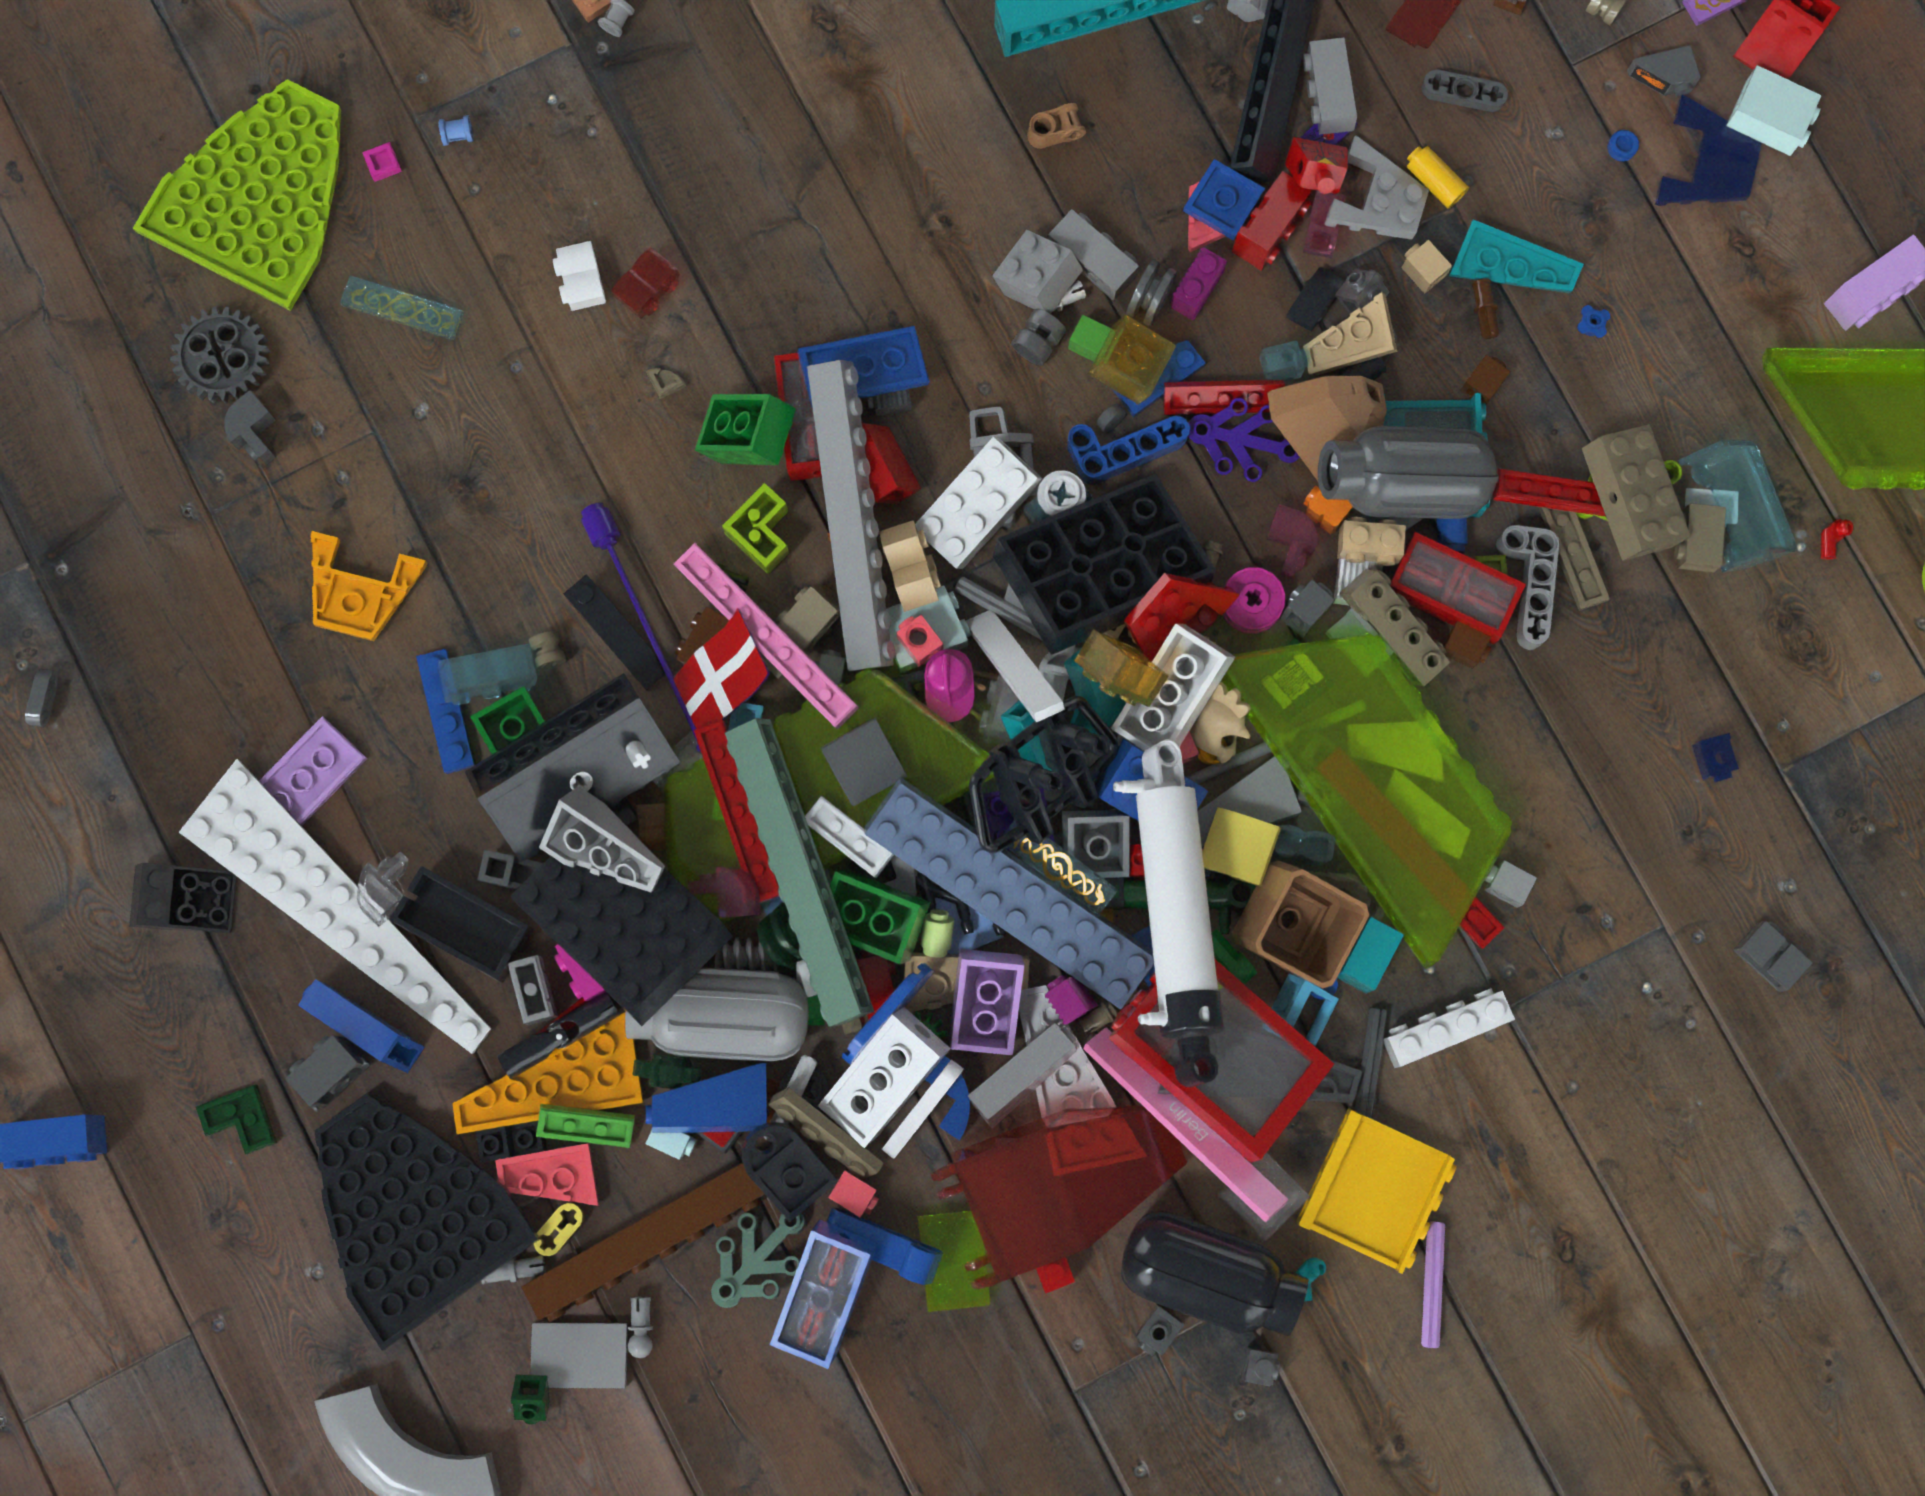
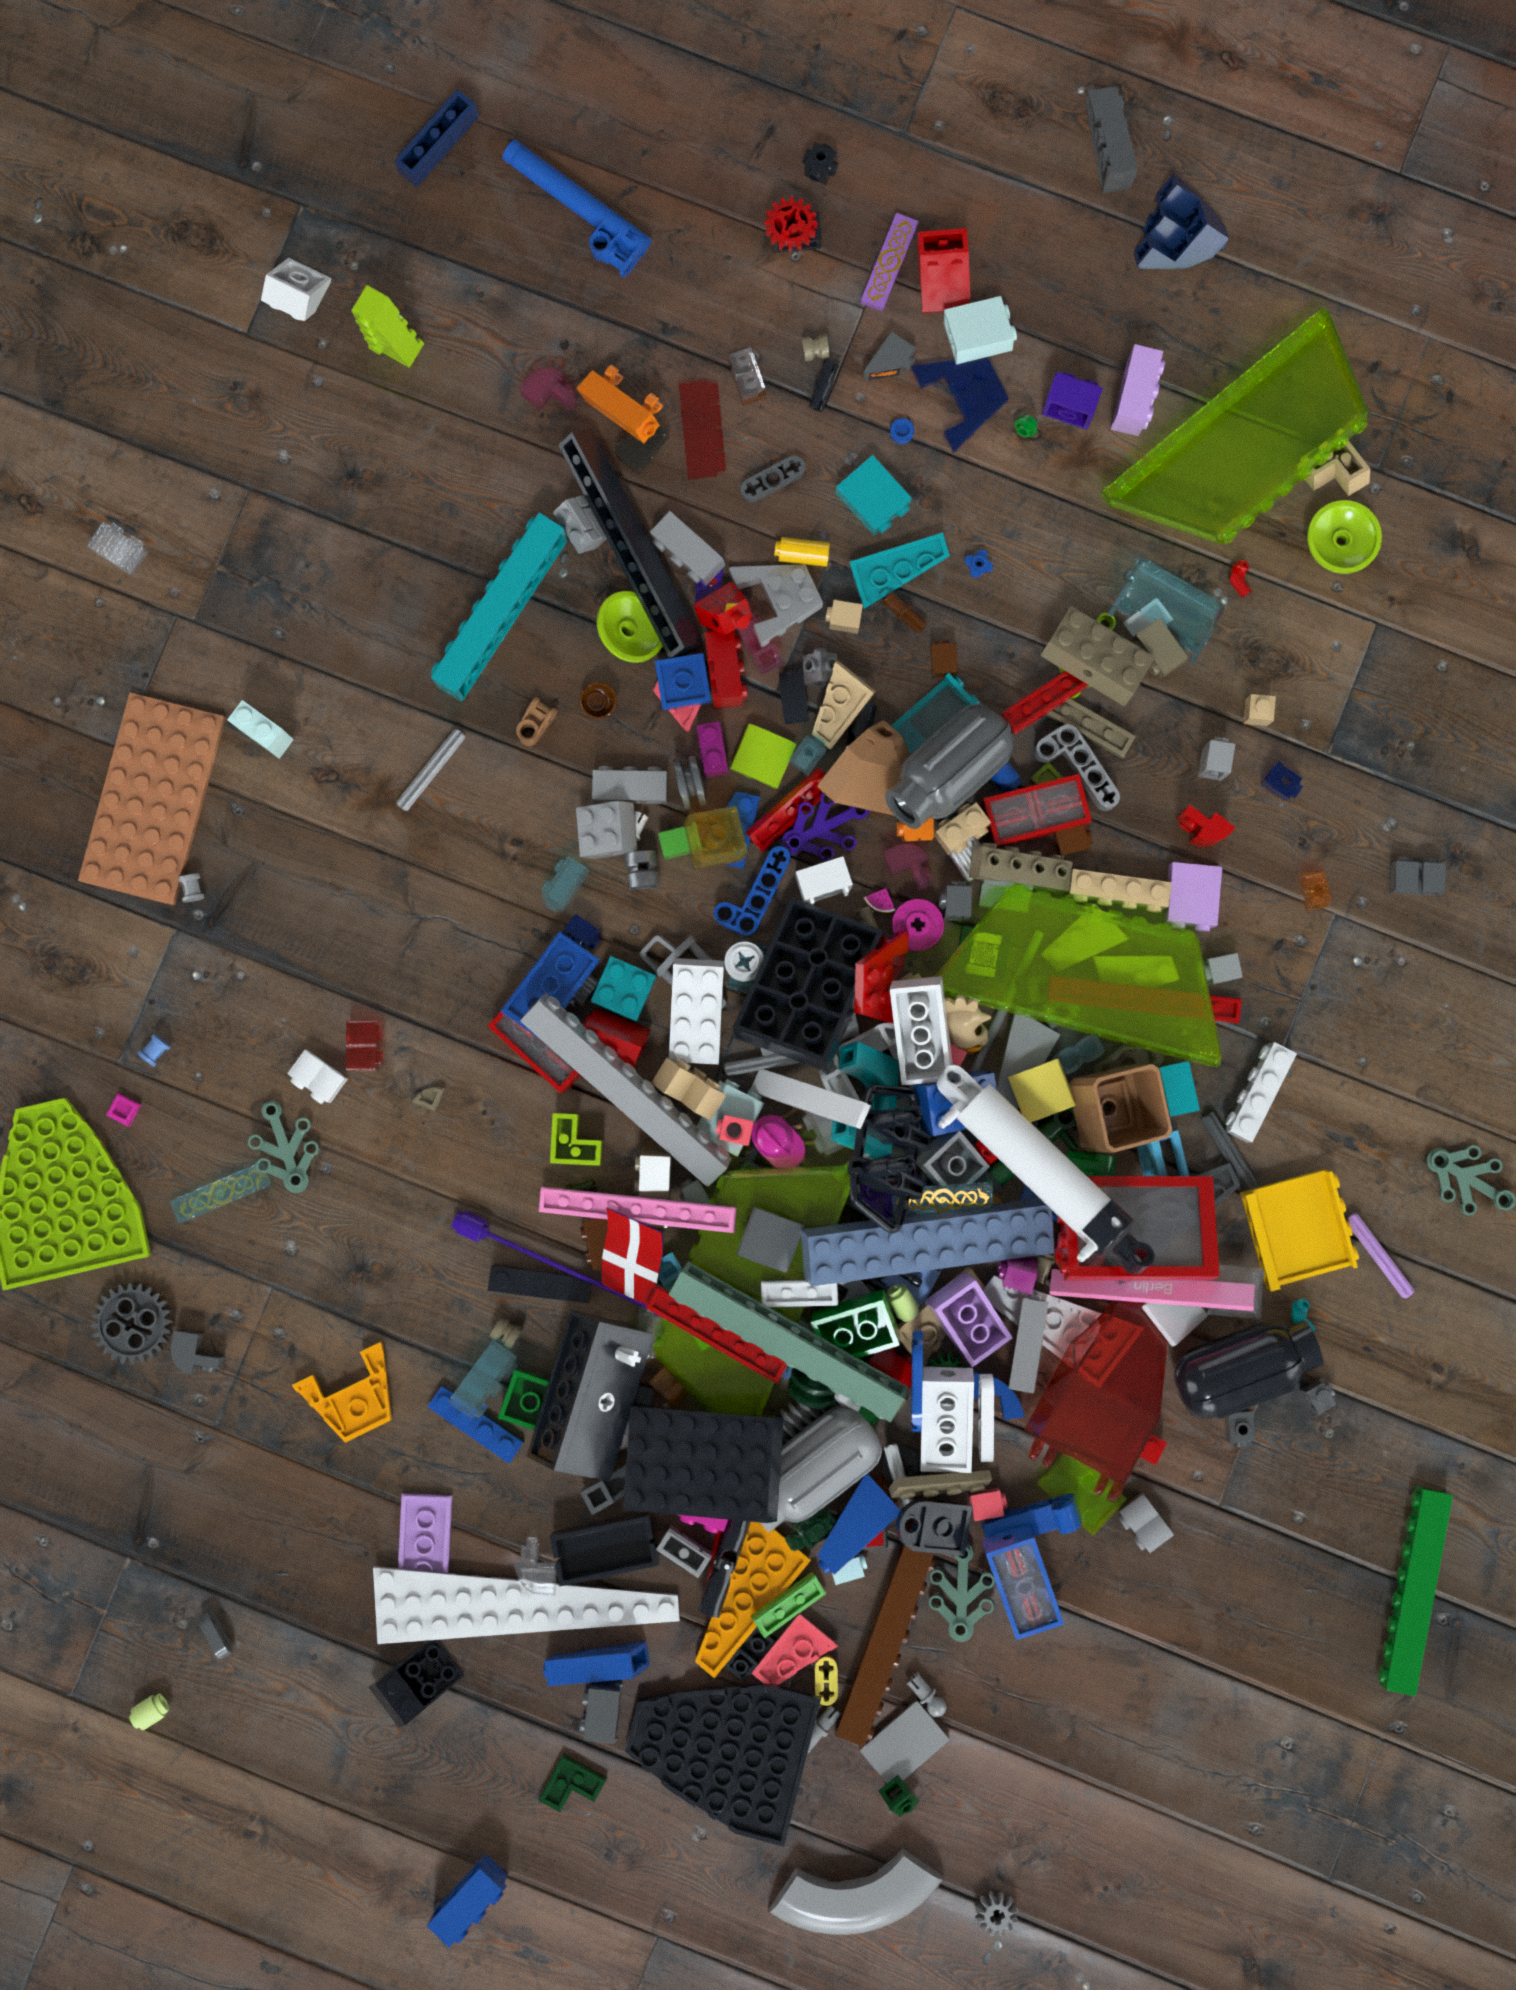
camera: 35 degrees left, 5 degrees up
light grey wedge [539,786,665,892] -> none
clear pink brick [688,867,761,917] -> none
green brick [695,394,796,465] -> none
clear yellow brick [1074,629,1169,707] -> none
dark grey tile [1097,404,1126,433] -> none
none -> sand green plant [248,1101,319,1193]
none -> light grey axle [396,729,465,811]
none -> clear light blue brick [541,856,590,913]
none -> clear blue brick [562,913,602,950]
none -> reddish brown hair [579,682,617,720]
none -> teal brick [591,956,657,1023]
none -> lime dish [597,591,663,663]
none -> lime slope [729,724,796,789]
none -> white container [795,856,853,905]
none -> black pin [809,360,839,412]
none -> teal brick [835,455,912,536]
none -> dark pink tile [863,888,896,913]
none -> green plate [1014,415,1038,437]
none -> dark purple brick [1041,372,1103,430]
none -> tan brick [1066,869,1172,913]
none -> light grey brick [1117,1492,1174,1553]
none -> white tile [1141,1303,1208,1347]
none -> lavender brick [1164,862,1222,932]
none -> red brick [1176,805,1236,847]
none -> light grey brick [1197,737,1235,781]
none -> tan brick [1243,694,1276,726]
none -> clear orange leg [1301,870,1332,911]
none -> sand green plant [1426,1145,1516,1216]

